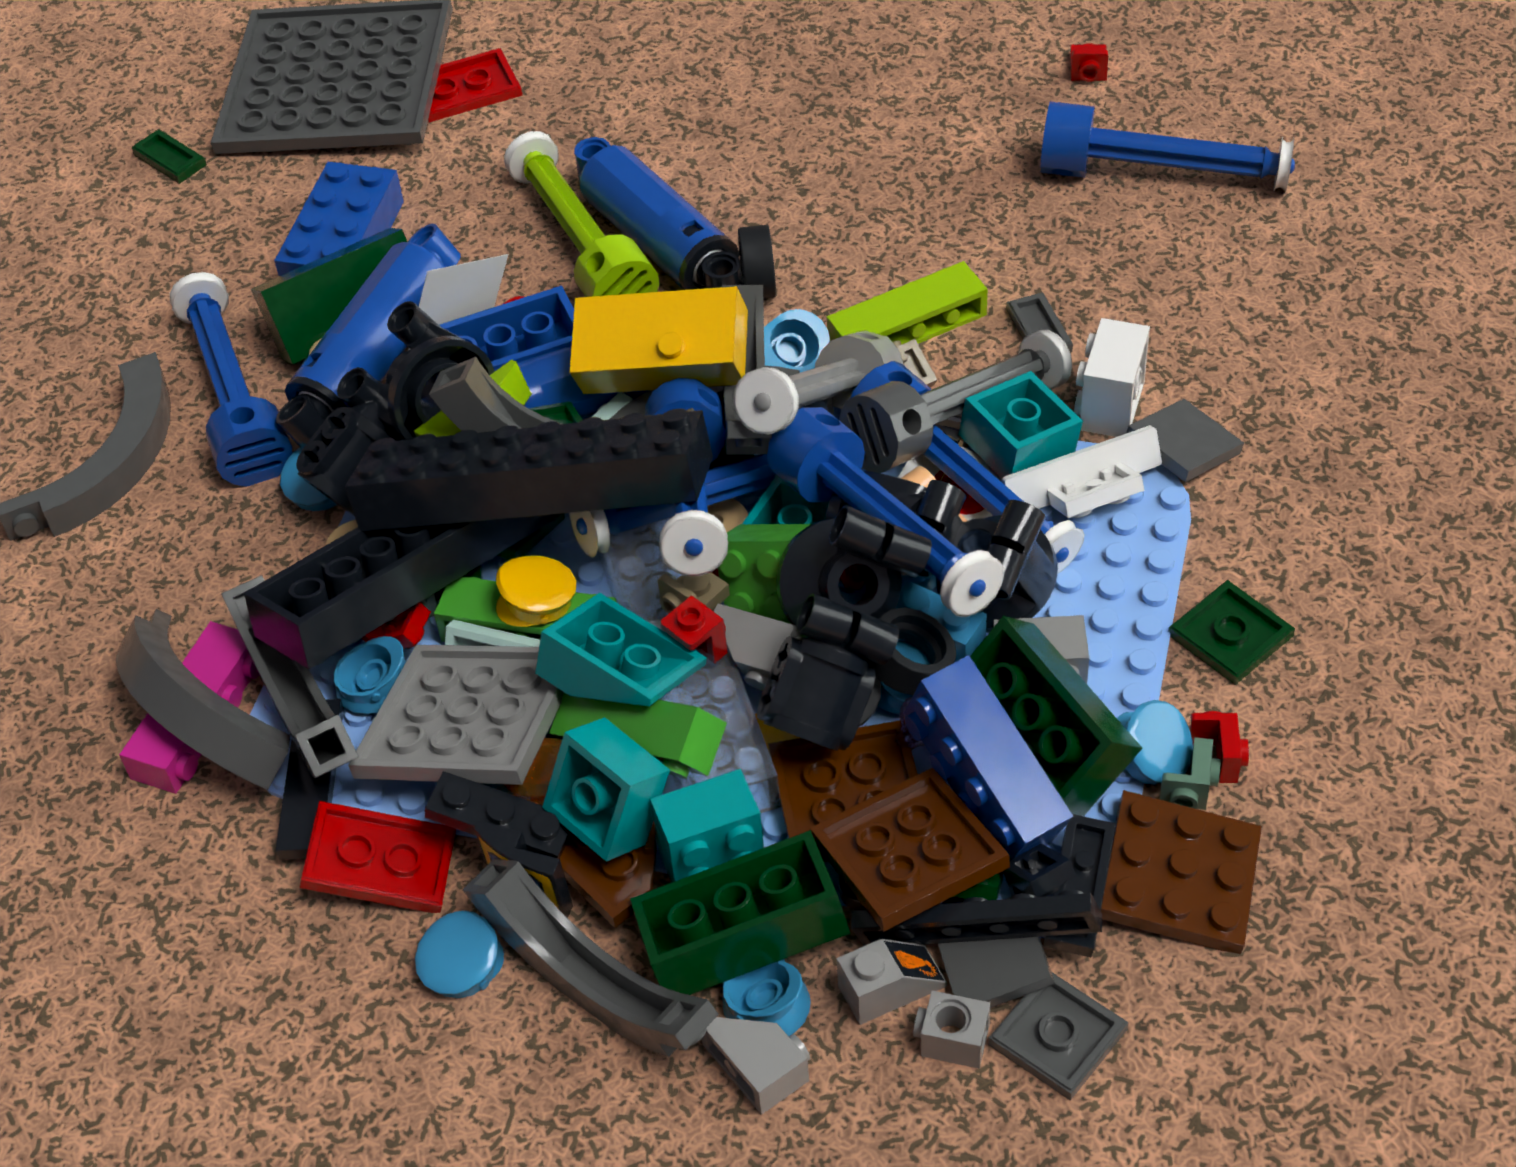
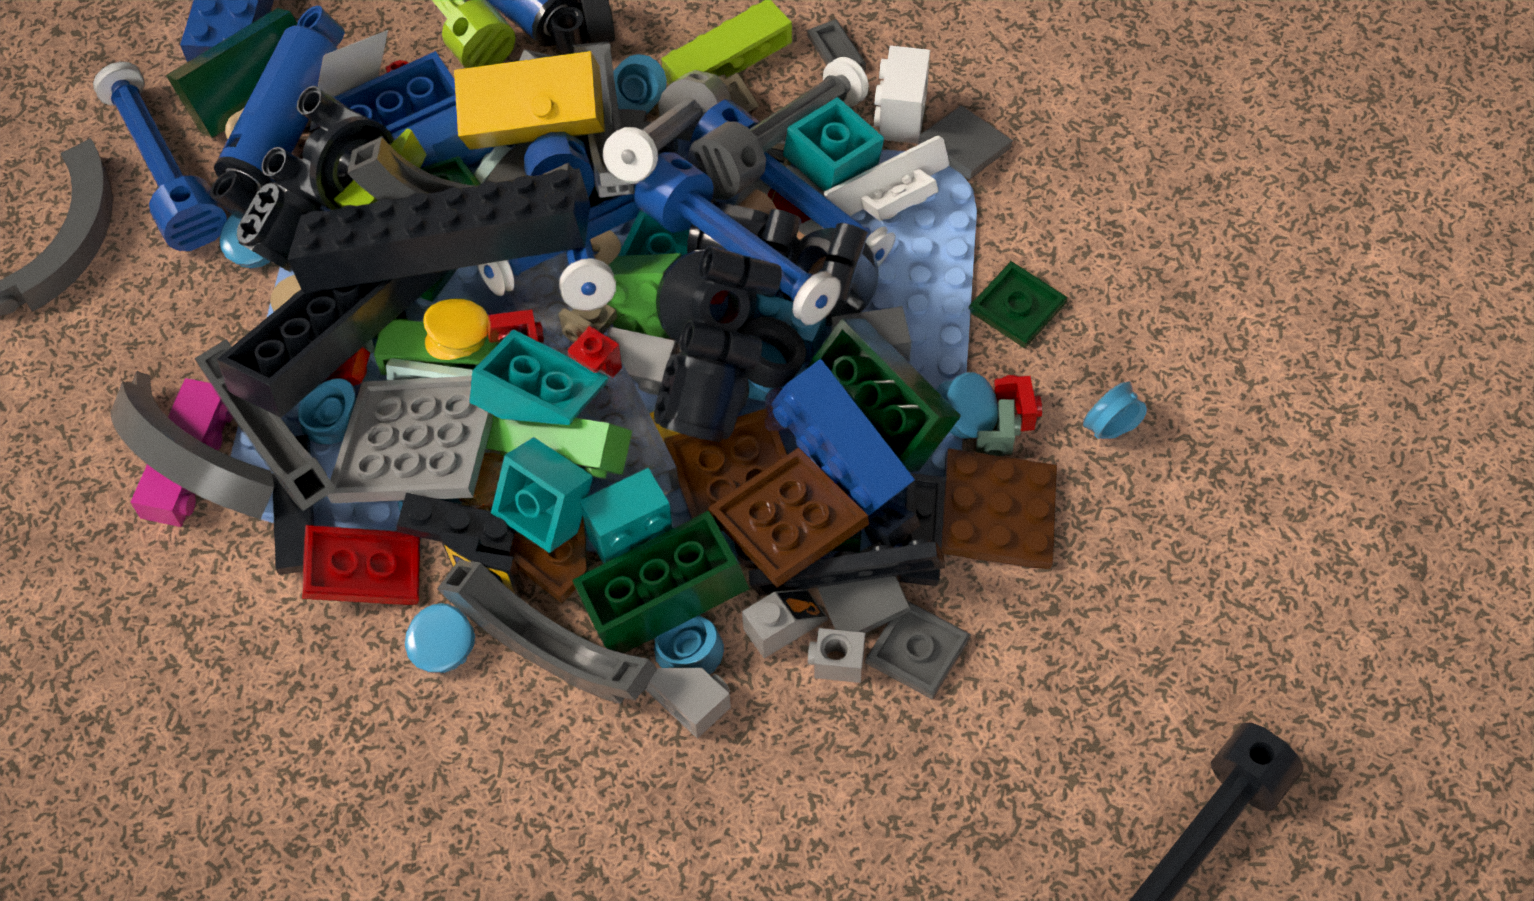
camera: 10 degrees left, 10 degrees up
none -> red bracket [487,309,544,343]
none -> dark azure piece [1083,381,1147,439]

